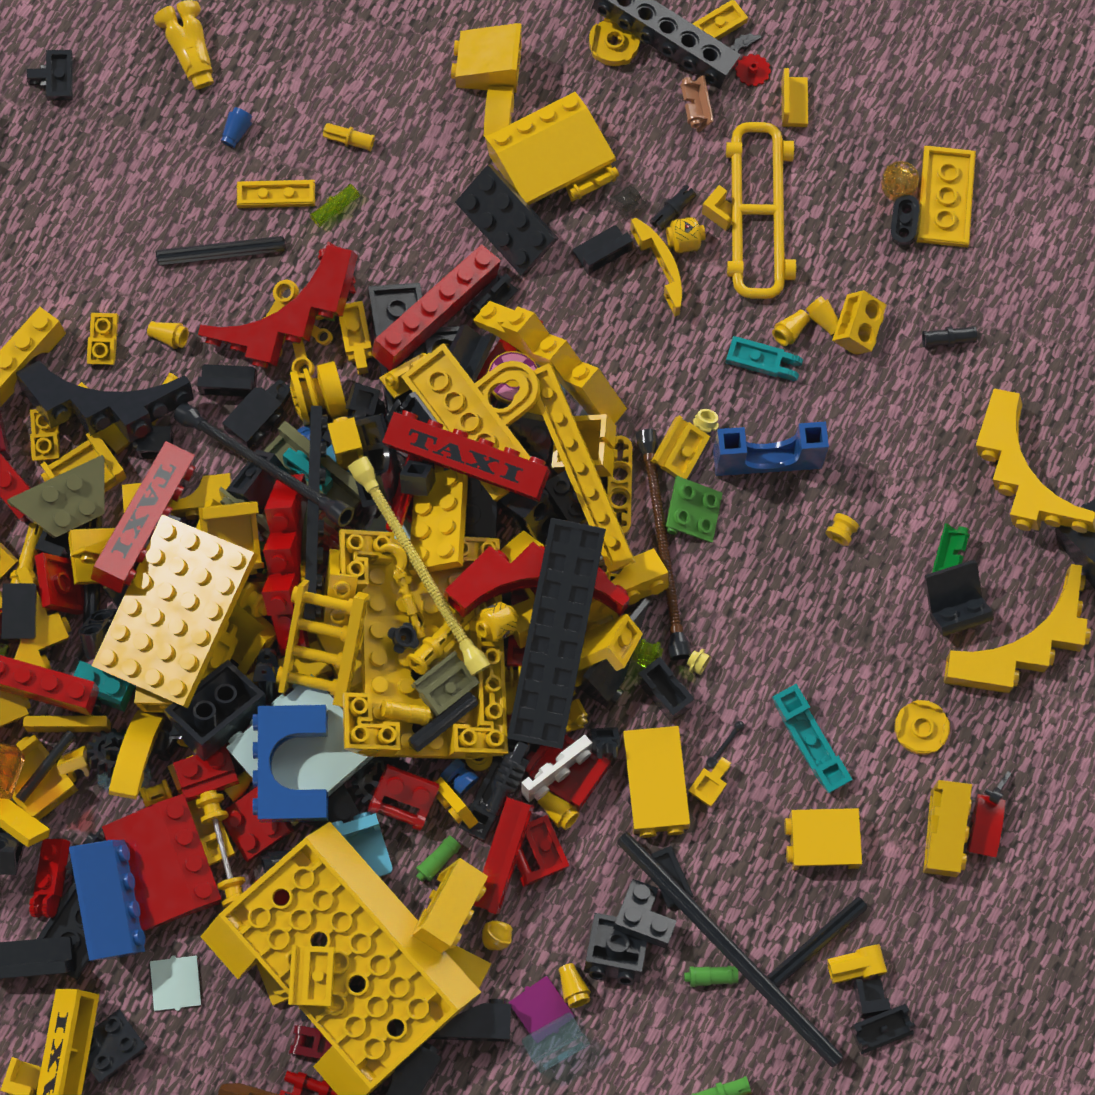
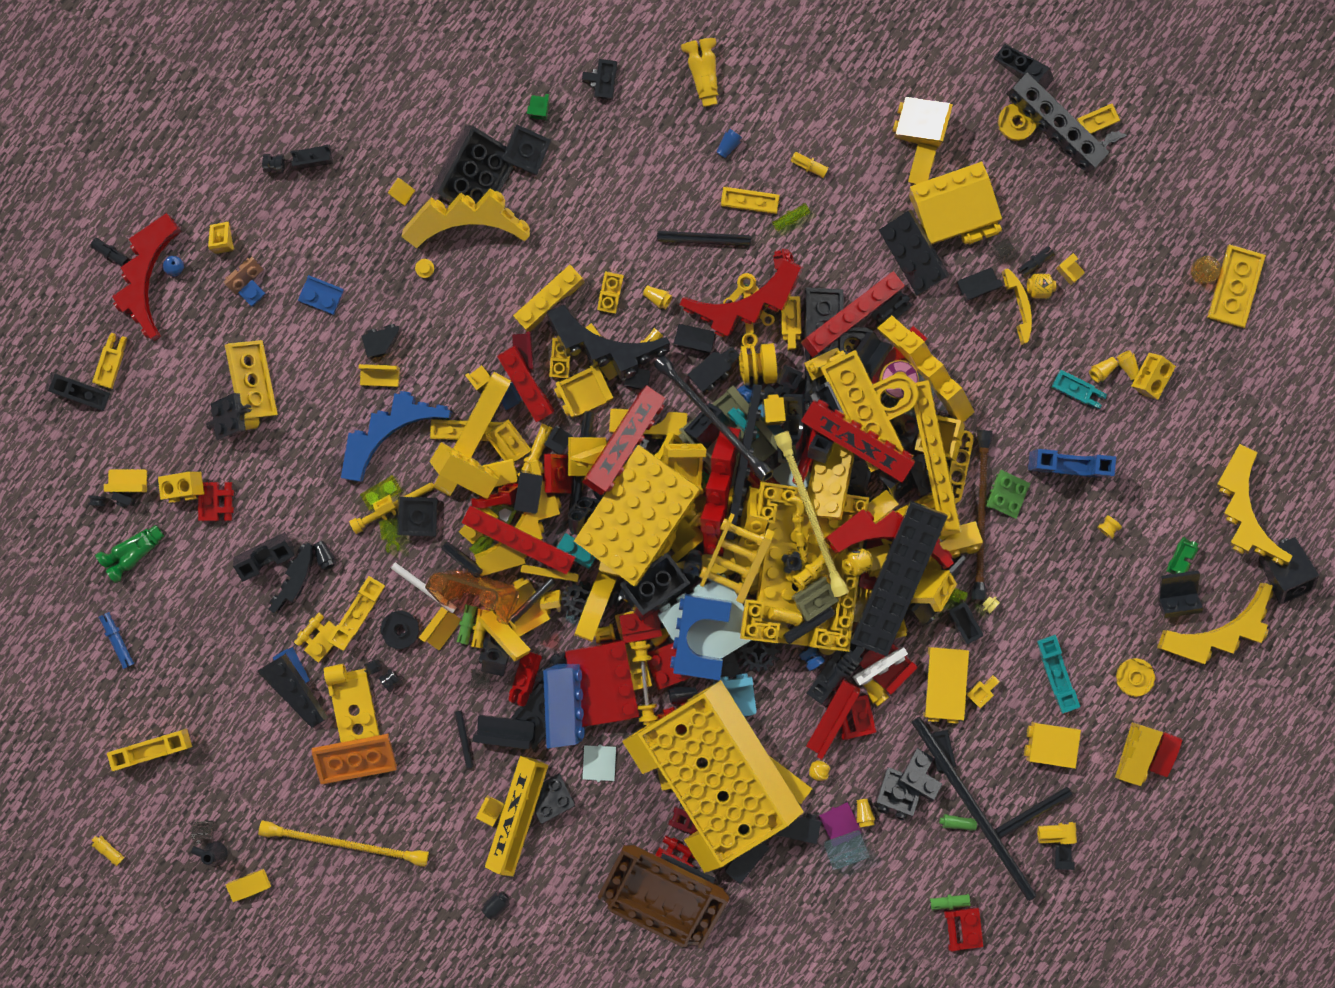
camera: 15 degrees right, 15 degrees up
olive wing [7,455,105,538] -> none
yellow plate [288,945,335,1007] -> none
red plate [368,764,439,831] -> none
yellow wedge [412,858,488,954] -> none
bright green piece [416,835,461,882] -> none
yellow plate [435,777,478,829] -> none
black plate [590,727,620,759] -> none
yellow plate [651,415,711,479] -> none
nougat hinge [680,75,714,132] -> none
light yellow plate [693,409,719,433] -> none
black hinge [706,721,745,768] -> none
yellow bar [726,122,796,299] -> none
red piece [735,54,771,87] -> none
yellow panel [781,68,808,127] -> none
black hinge [850,1004,915,1055] -> none
black plate [891,195,920,247] -> none
black pin [922,326,978,348] -> none
black piece [984,771,1012,805] -> none

